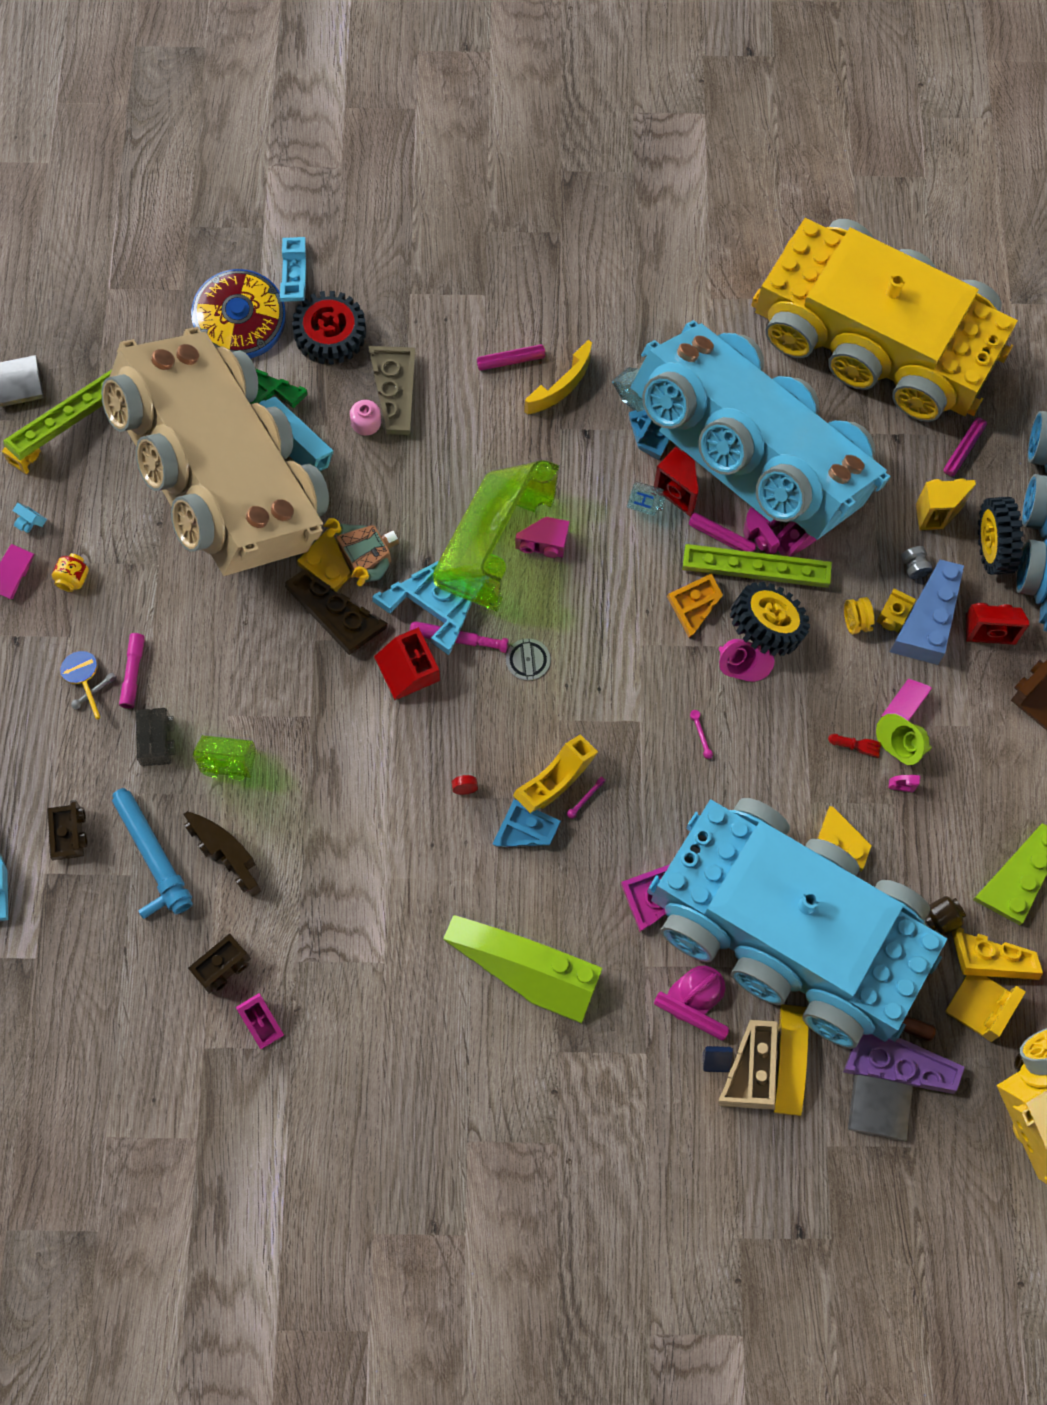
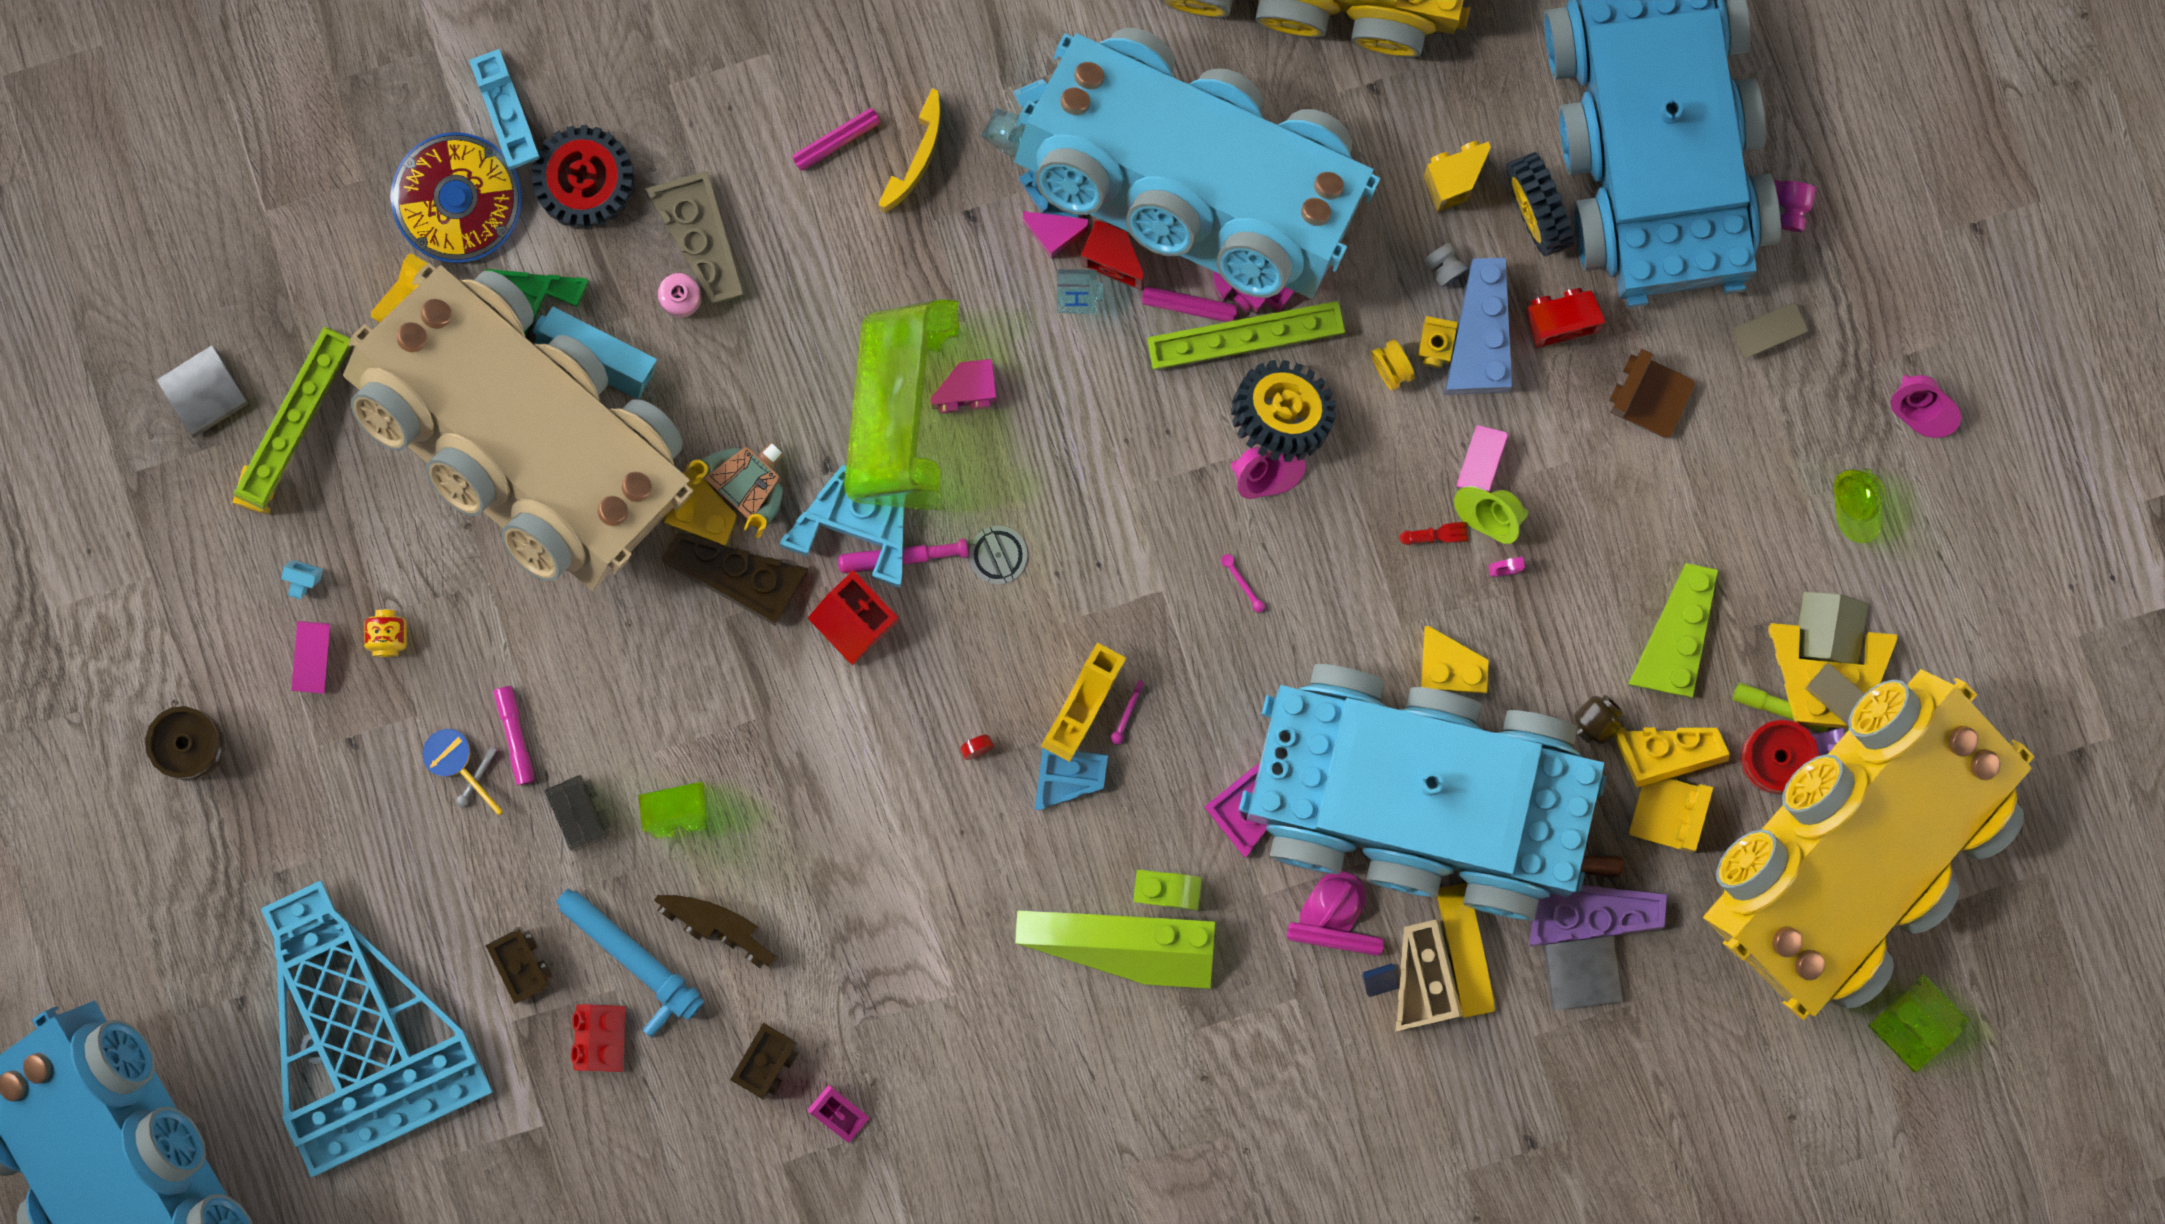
camera: 15 degrees left, 15 degrees up
light orange wing [667,573,723,638] -> none
dark pink axle [943,417,987,477] -> none
none -> red bracket [571,1004,626,1072]
none -> dark pink slope [1023,211,1088,259]
none -> lime brick [1133,869,1202,911]

